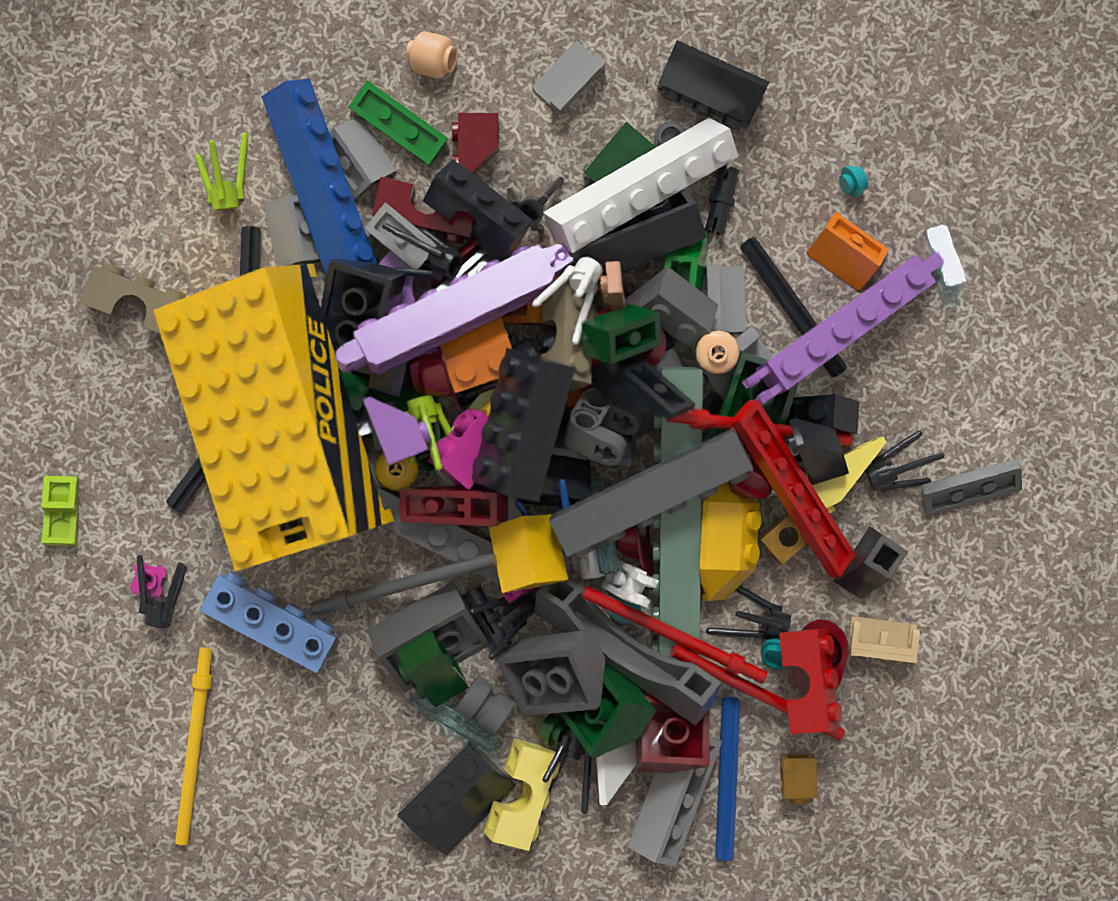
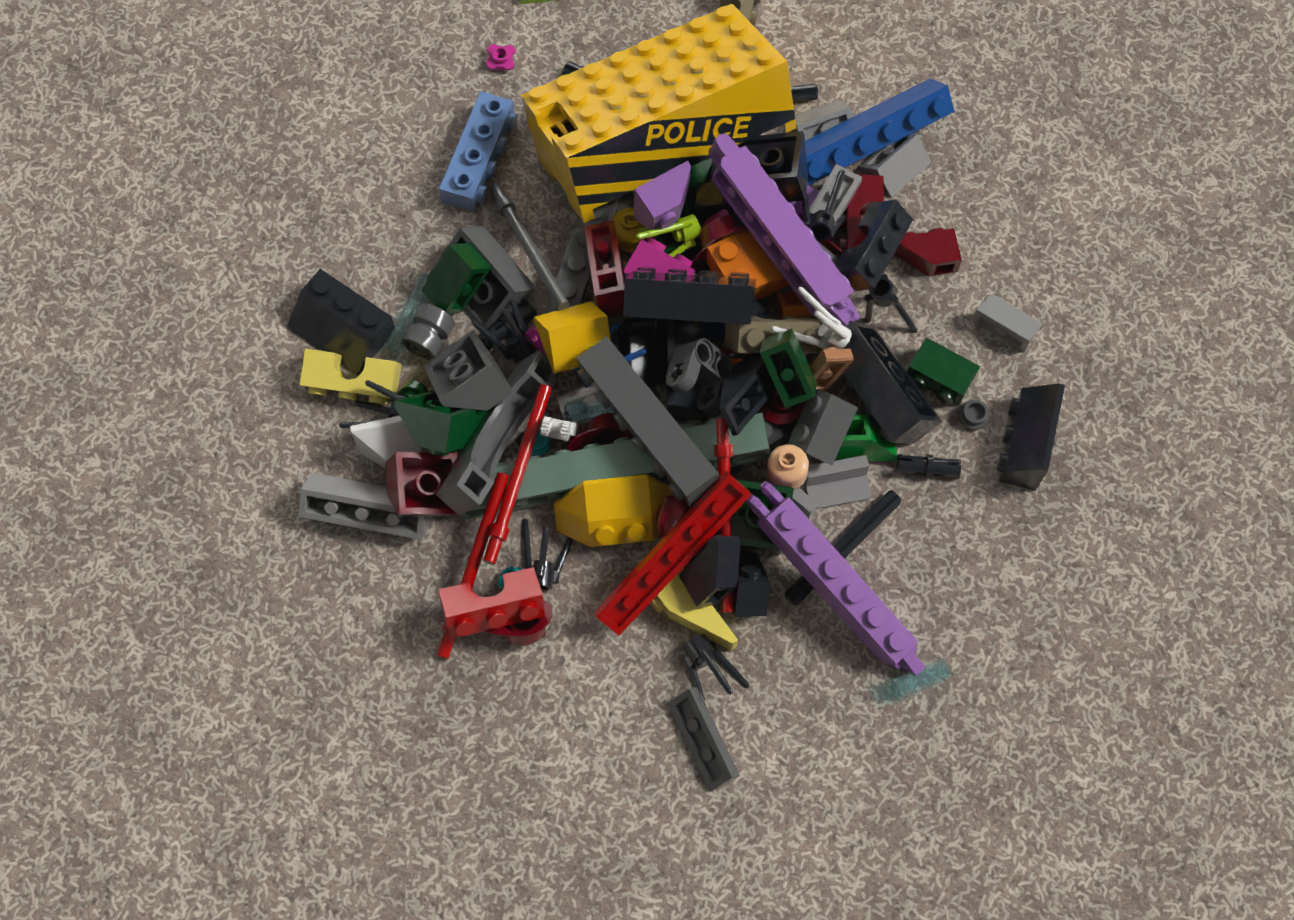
camera: 80 degrees right, 20 degrees down
black plant [137,555,187,628] -> none
yellow bar [175,647,213,845] -> none
lime plant [195,132,249,211] -> none
green plate [348,80,449,167] -> none
light nougat head [406,31,458,79] -> none
white brick [543,118,738,253] -> none
blue axle [715,696,740,861] -> none
pearl gold brick [758,513,807,565] -> none
pearl gold brick [780,753,818,804] -> none
orange panel [807,212,890,290] -> none
black slope [833,527,908,599] -> none
teal plate [839,165,868,198] -> none
tan hinge [848,616,920,663] -> none

